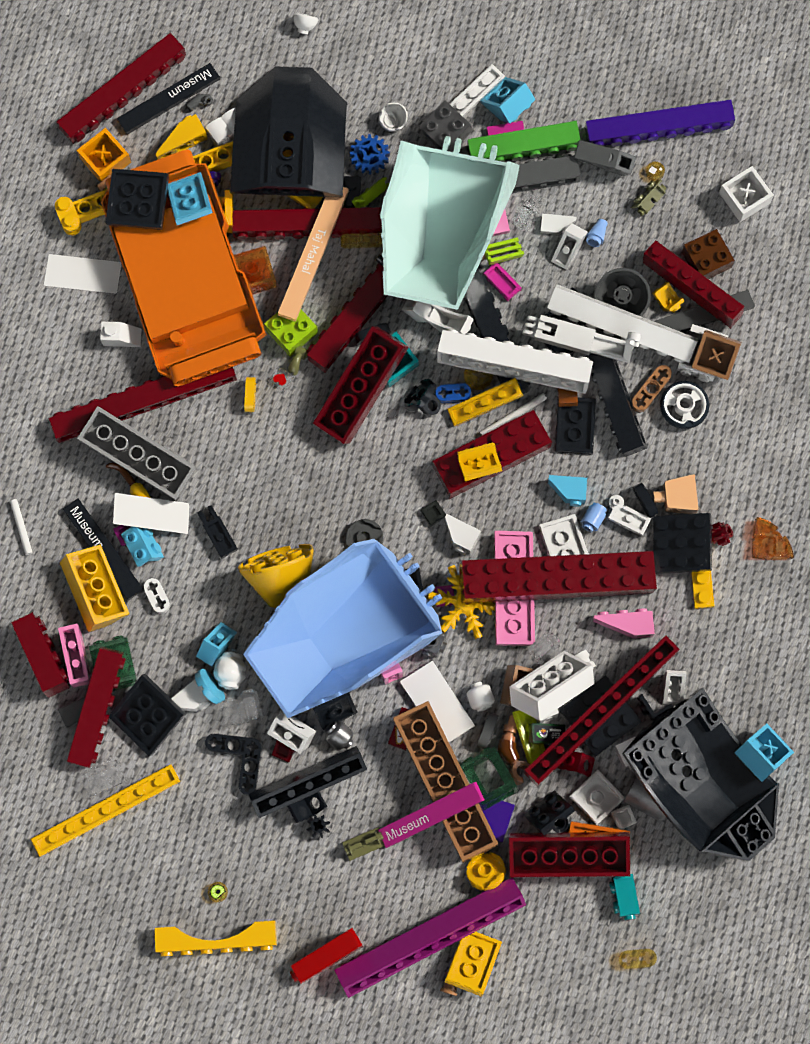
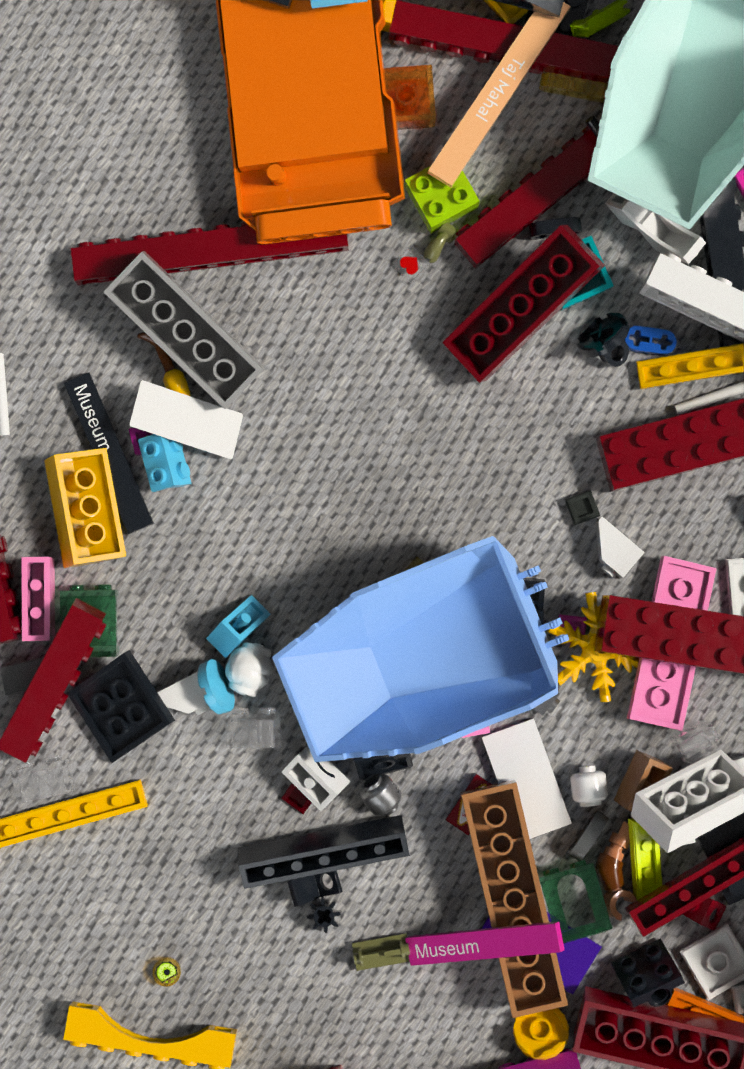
camera: 10 degrees right, 10 degrees up
white sticker [44,254,121,294] -> none
white slope [100,322,142,347] -> none
white beam [144,578,170,614] -> none
black hinge [197,505,238,559] -> none
black beam [205,734,262,796] -> none
yellow cone [238,544,314,608] -> none
yellow beam [244,377,256,412] -> none
dark grey tile [345,519,384,547] -> none
yellow bracket [457,443,502,481] -> none
clear yellow gear [464,369,493,390] -> none
tile [528,723,565,744] -> none

